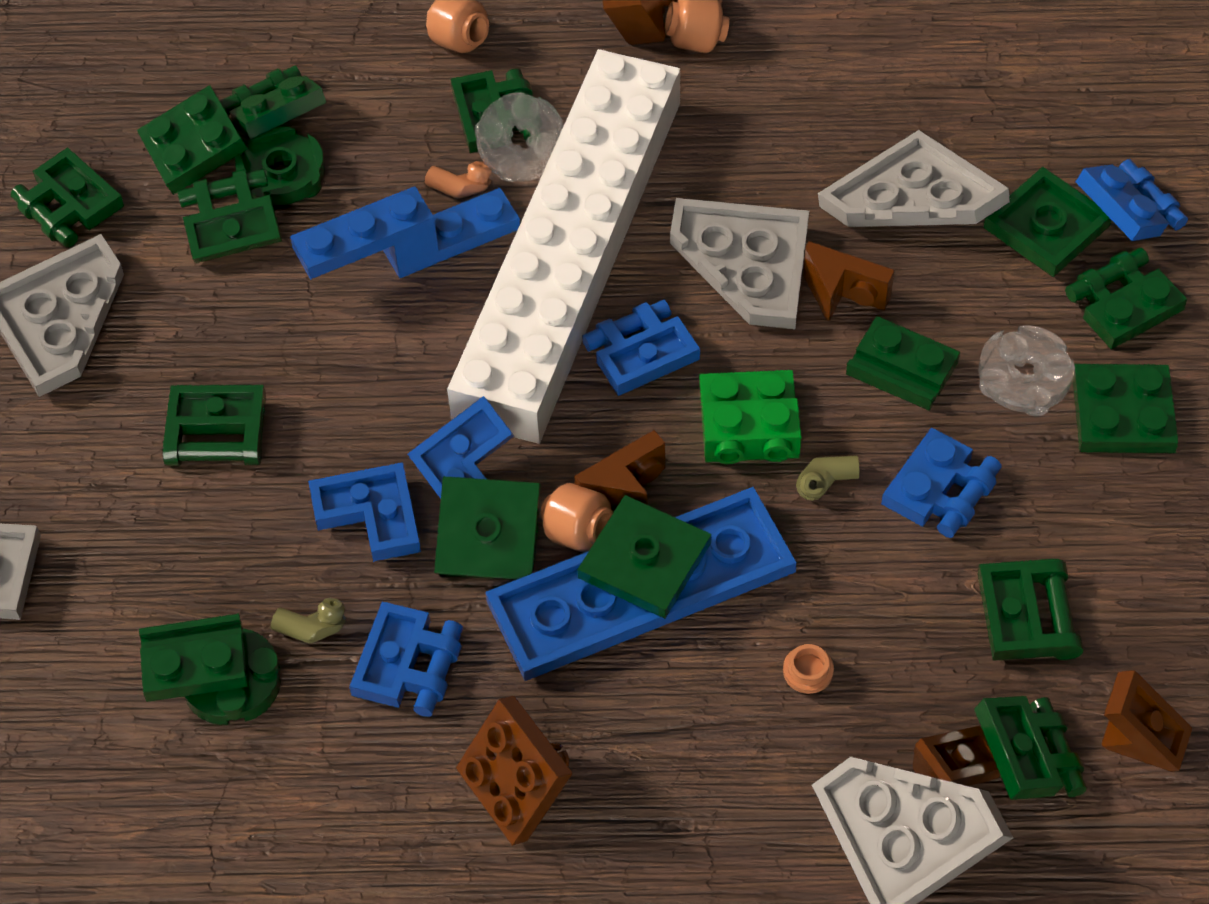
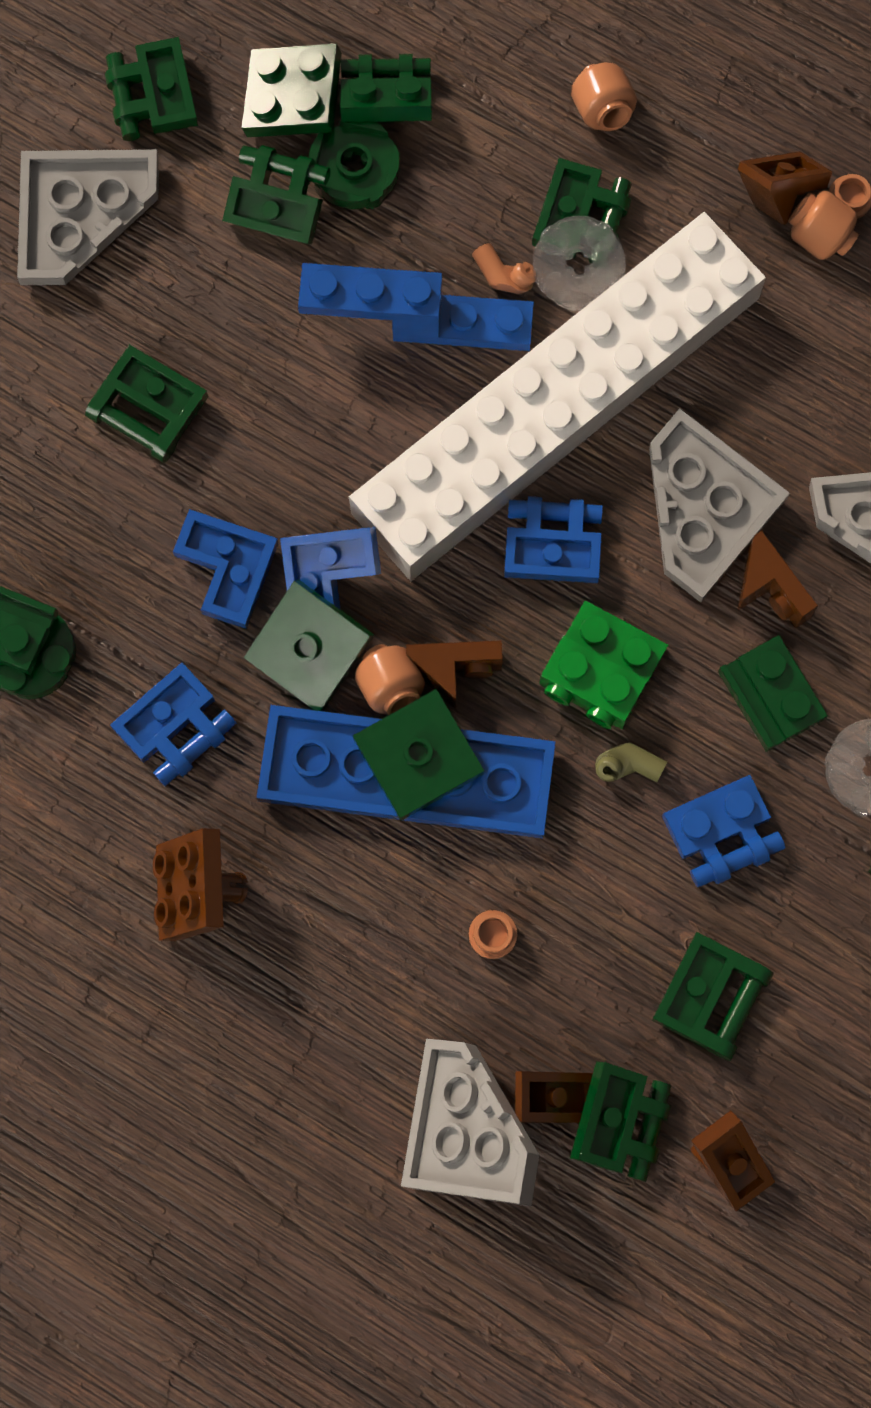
camera: 30 degrees right, 20 degrees up
olive arm [271,598,346,643] -> none

